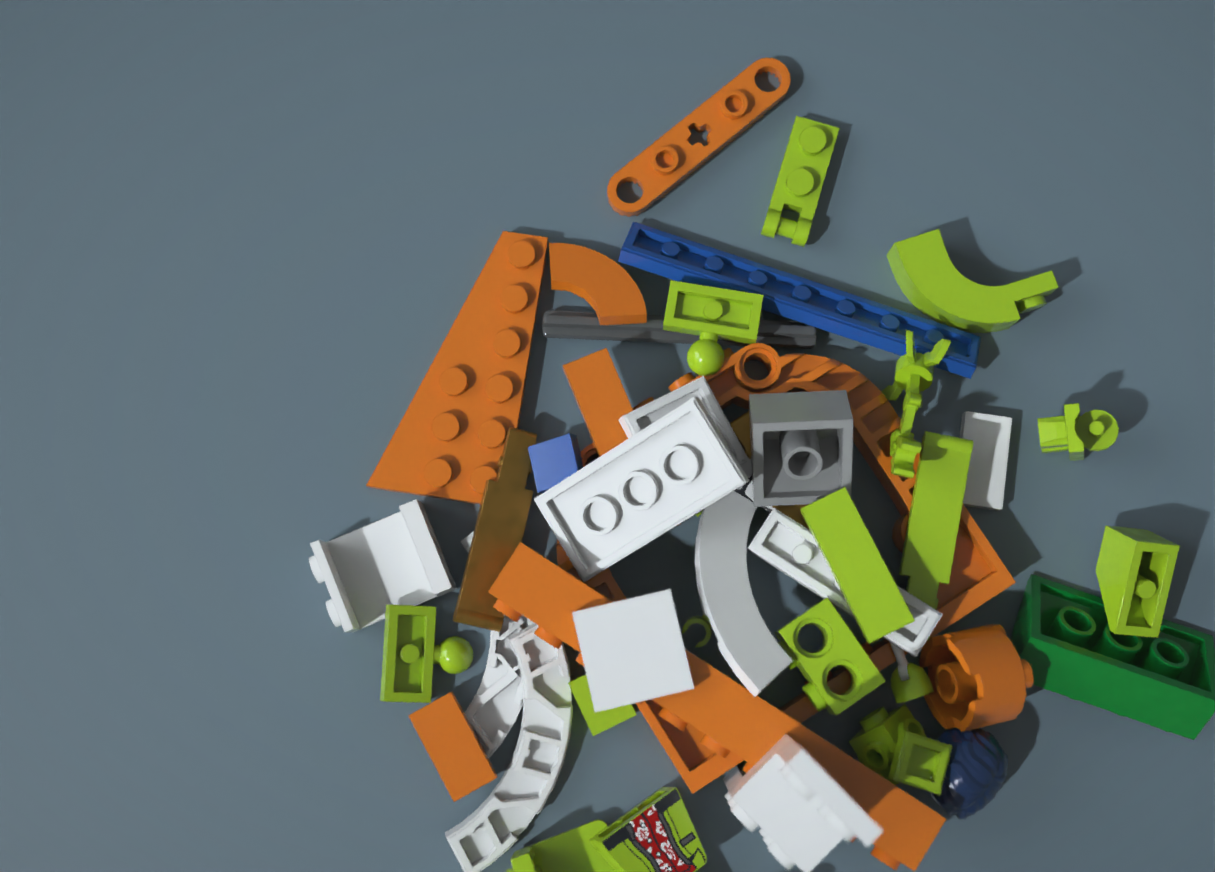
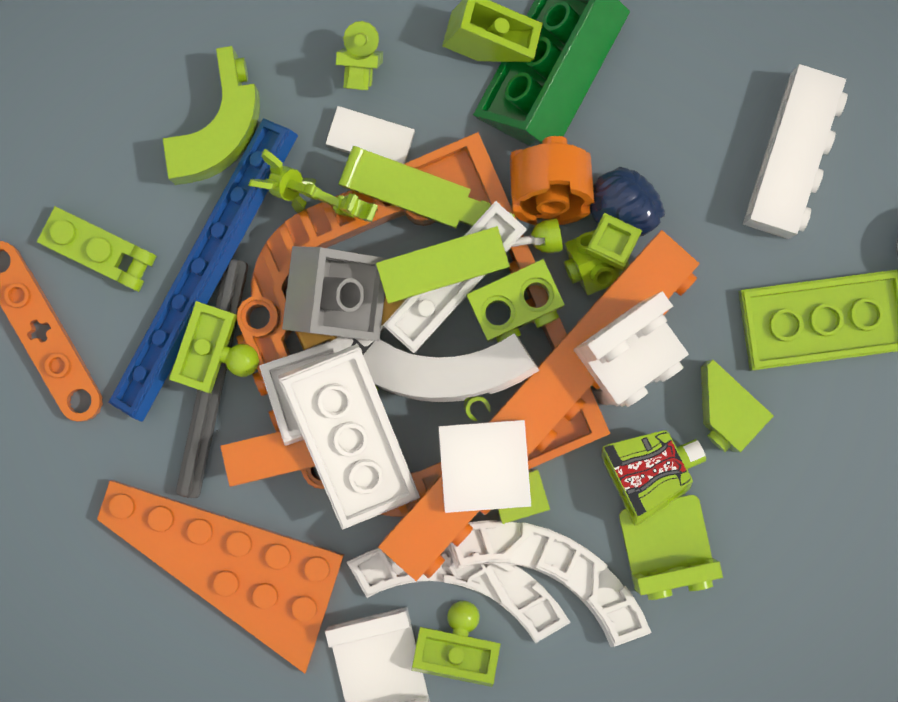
camera: 85 degrees left, 5 degrees up
orange tile [408,691,498,802] -> none
pearl gold piece [453,427,537,632] -> none
tile [528,433,584,493] -> none
orange tile [549,243,647,326] -> none

